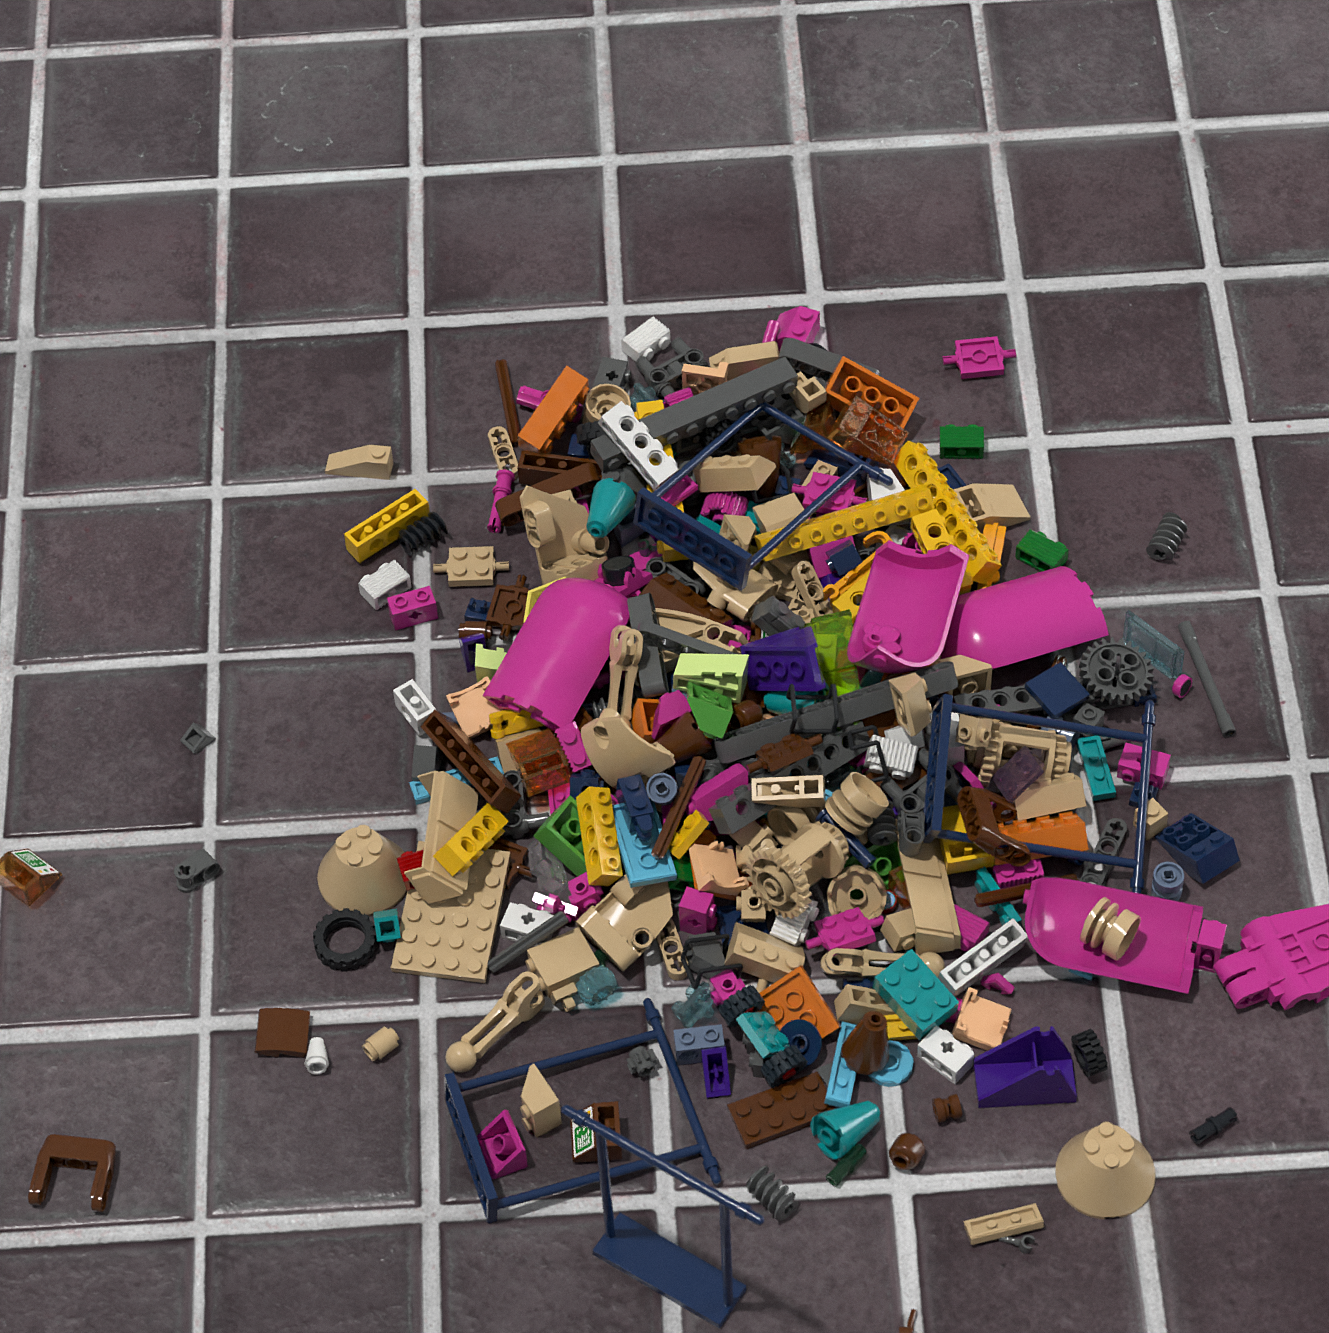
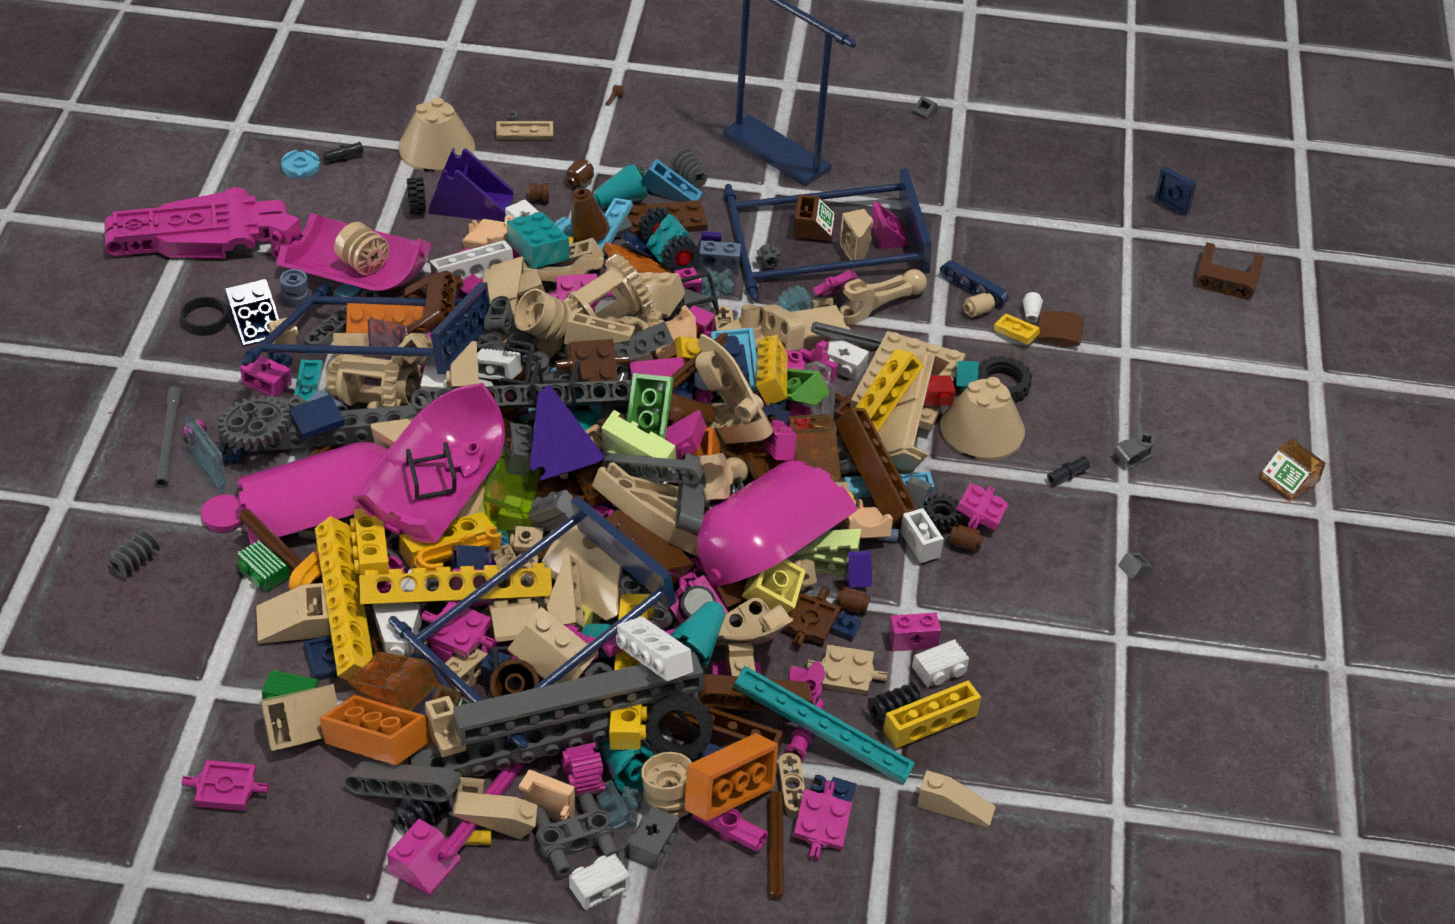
camera: 175 degrees left, 10 degrees down
none -> black tyre [180,296,228,336]
none -> dark pink tile [201,495,245,532]
none -> reddish brown axle [239,508,323,584]
none -> tan slope [260,684,338,751]
none -> medium azure tile [281,150,320,179]
none -> black piece [406,442,457,499]
none -> dark grey brick [503,423,533,476]
none -> dark azure slope [641,159,703,202]
none -> teal tile [732,665,915,785]
none -> dark pink plate [789,661,825,698]
none -> dark pink plate [792,781,852,861]
none -> dark blue plate [810,775,857,802]
none -> dark pink plate [813,270,858,298]
none -> black tyre [922,494,962,535]
none -> dark blue beam [940,260,1009,308]
none -> reddish brown brick [949,525,984,552]
none -> dark pink plate [956,483,1009,531]
none -> yellow plate [994,314,1040,345]
none -> black pin [1047,456,1090,486]
none -> dark blue tile [1154,166,1197,216]

